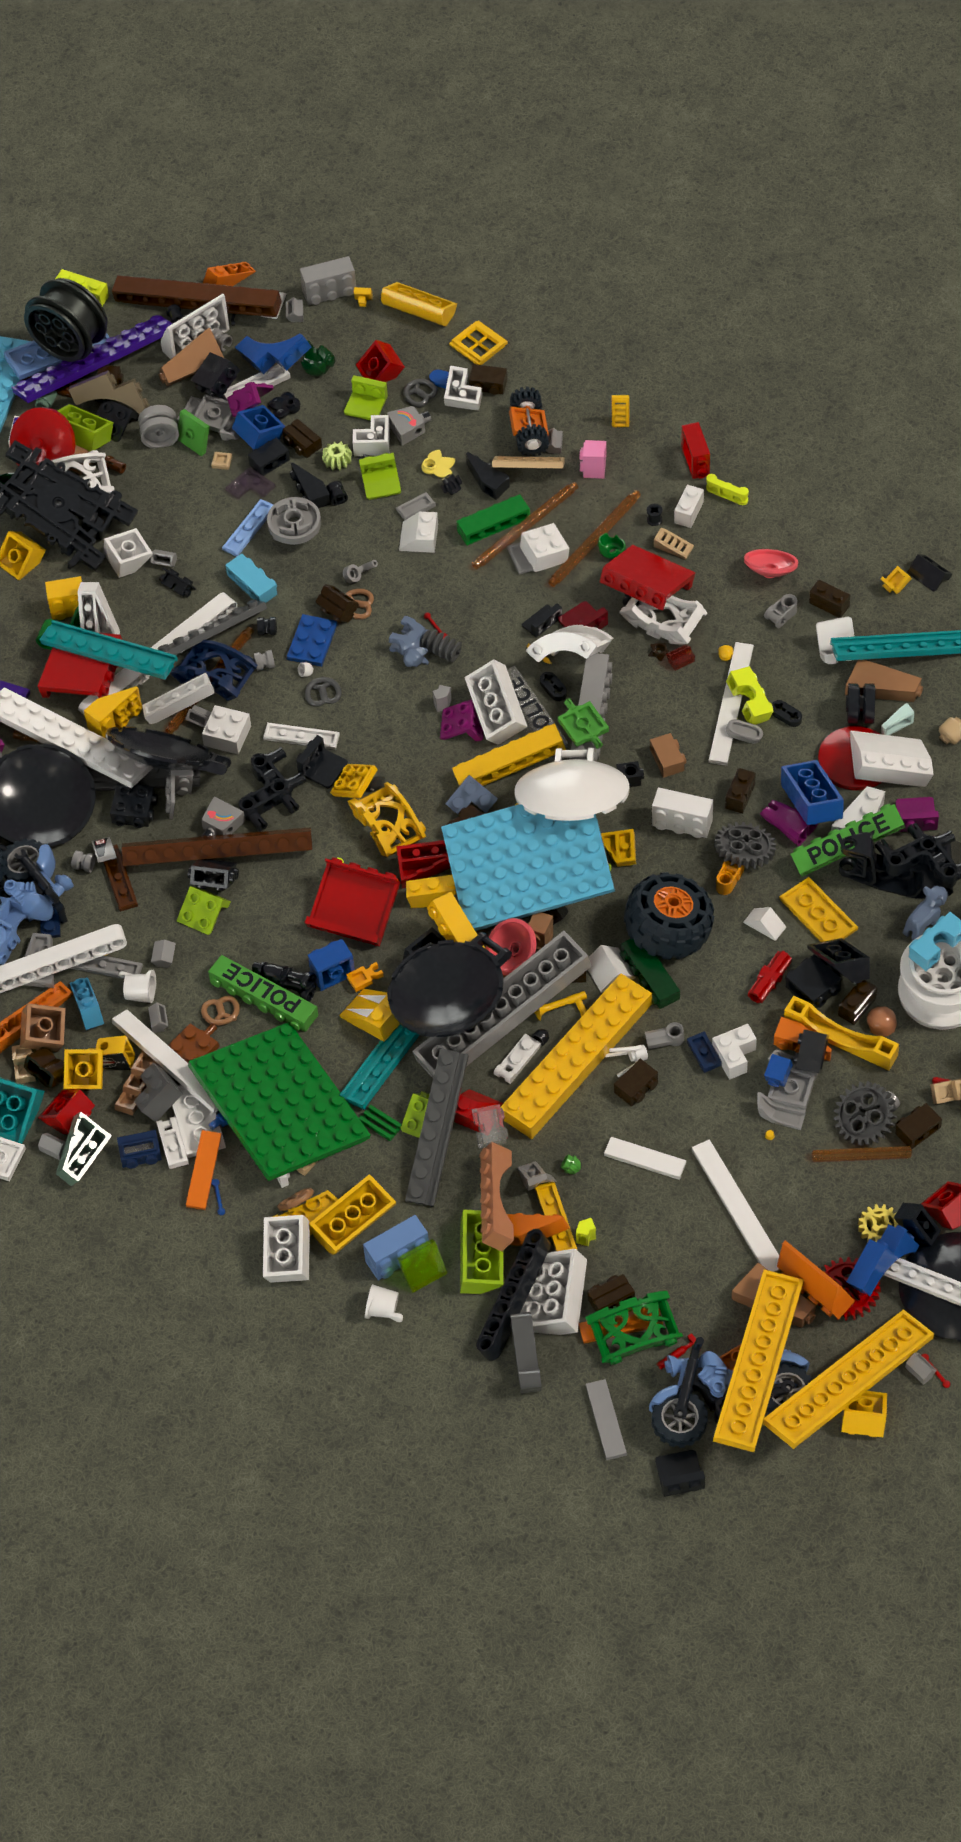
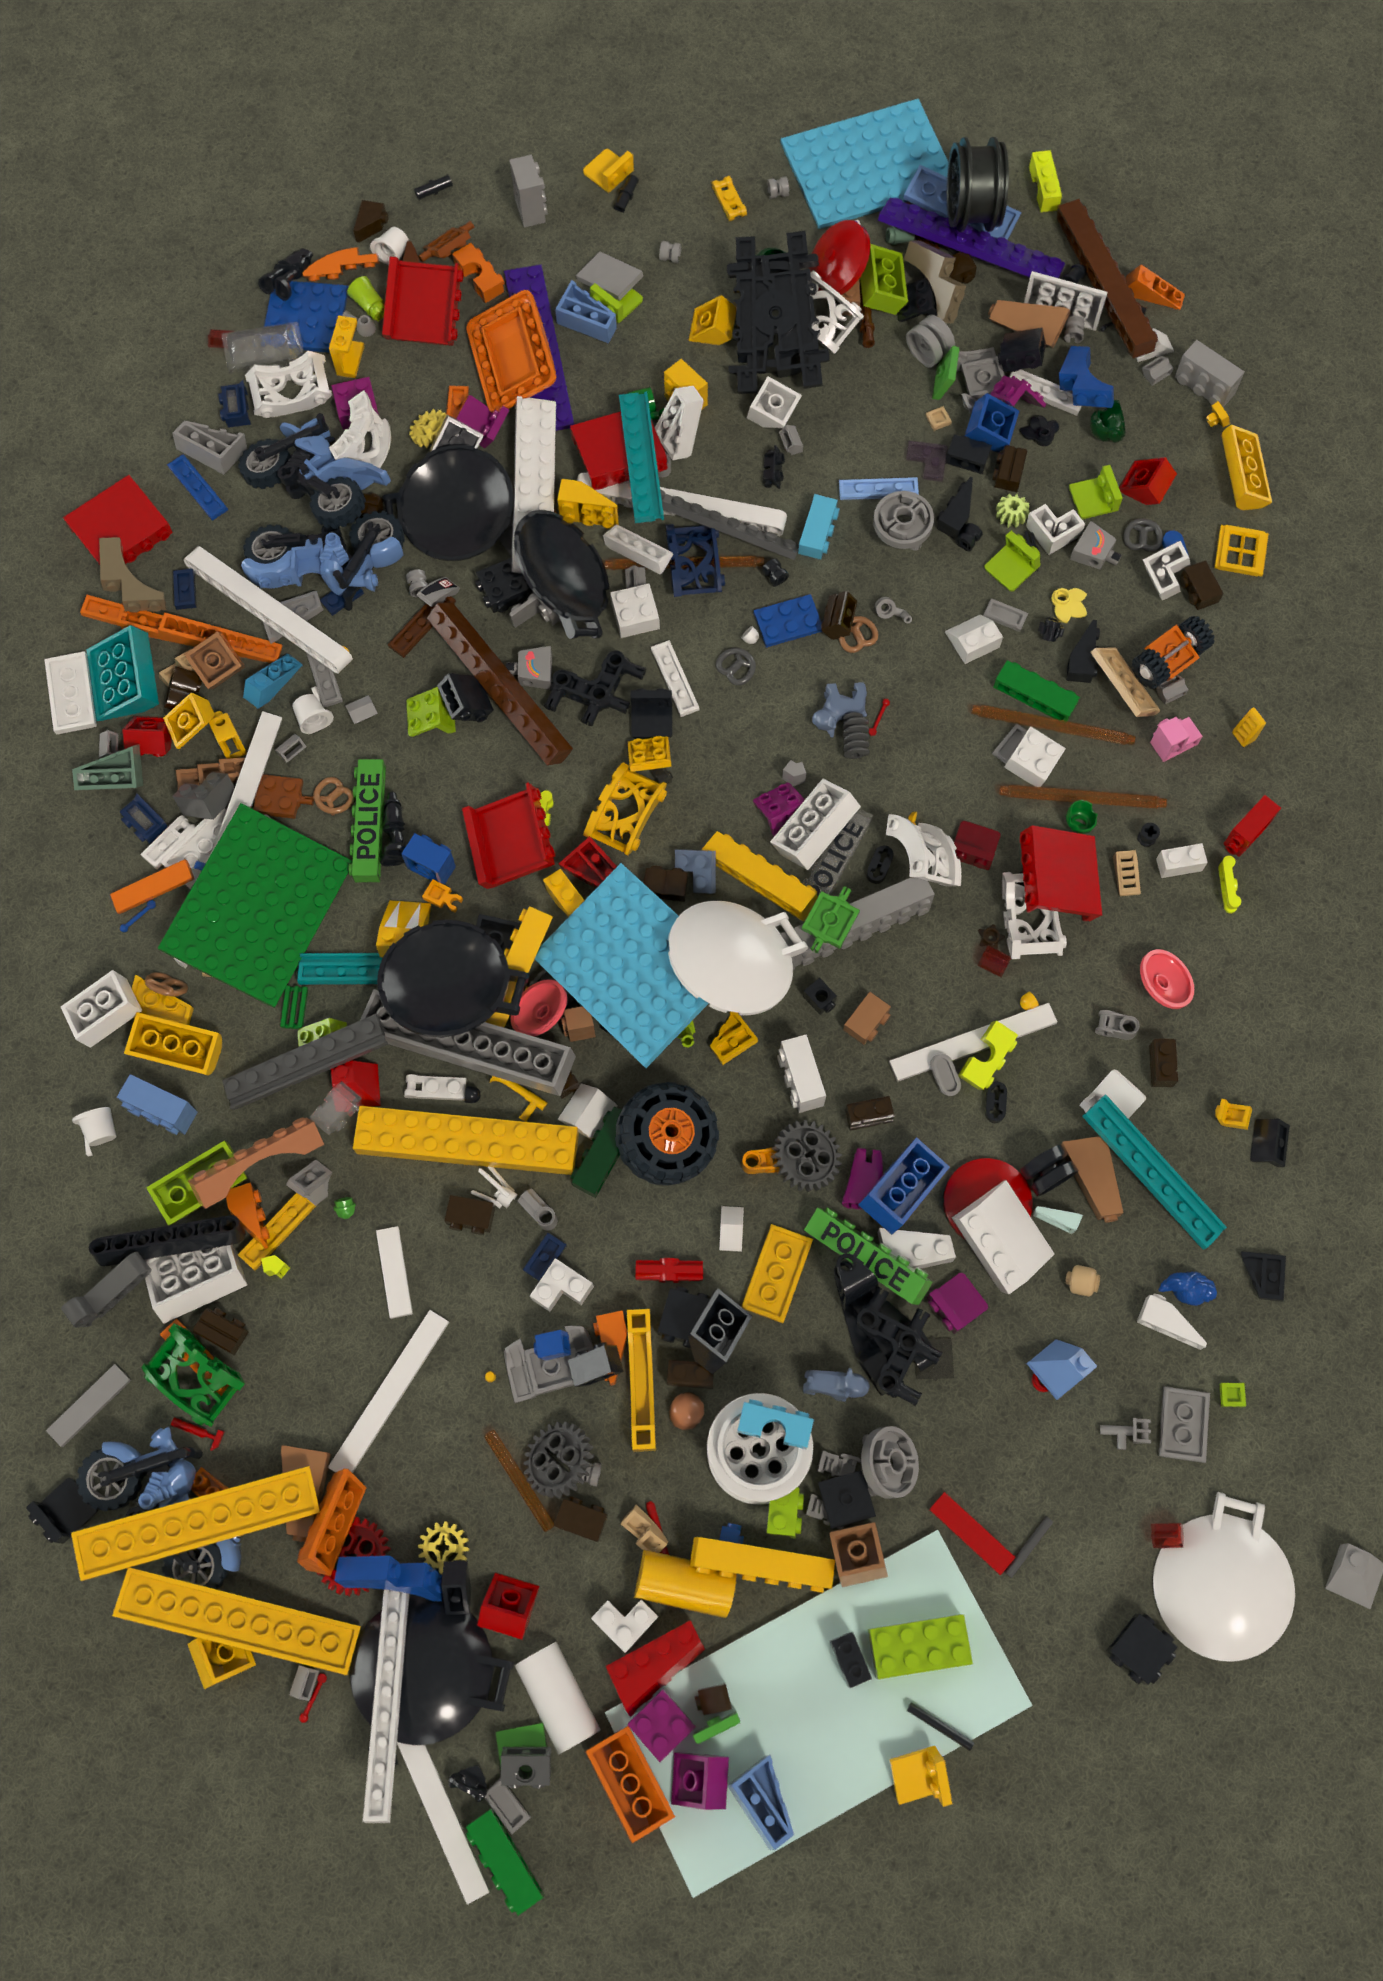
camera: 55 degrees right, 15 degrees up
light grey wheel [253,650,275,671] -> none
clear neon green tile [397,1239,448,1293] -> none
black panel [522,604,562,638] -> none

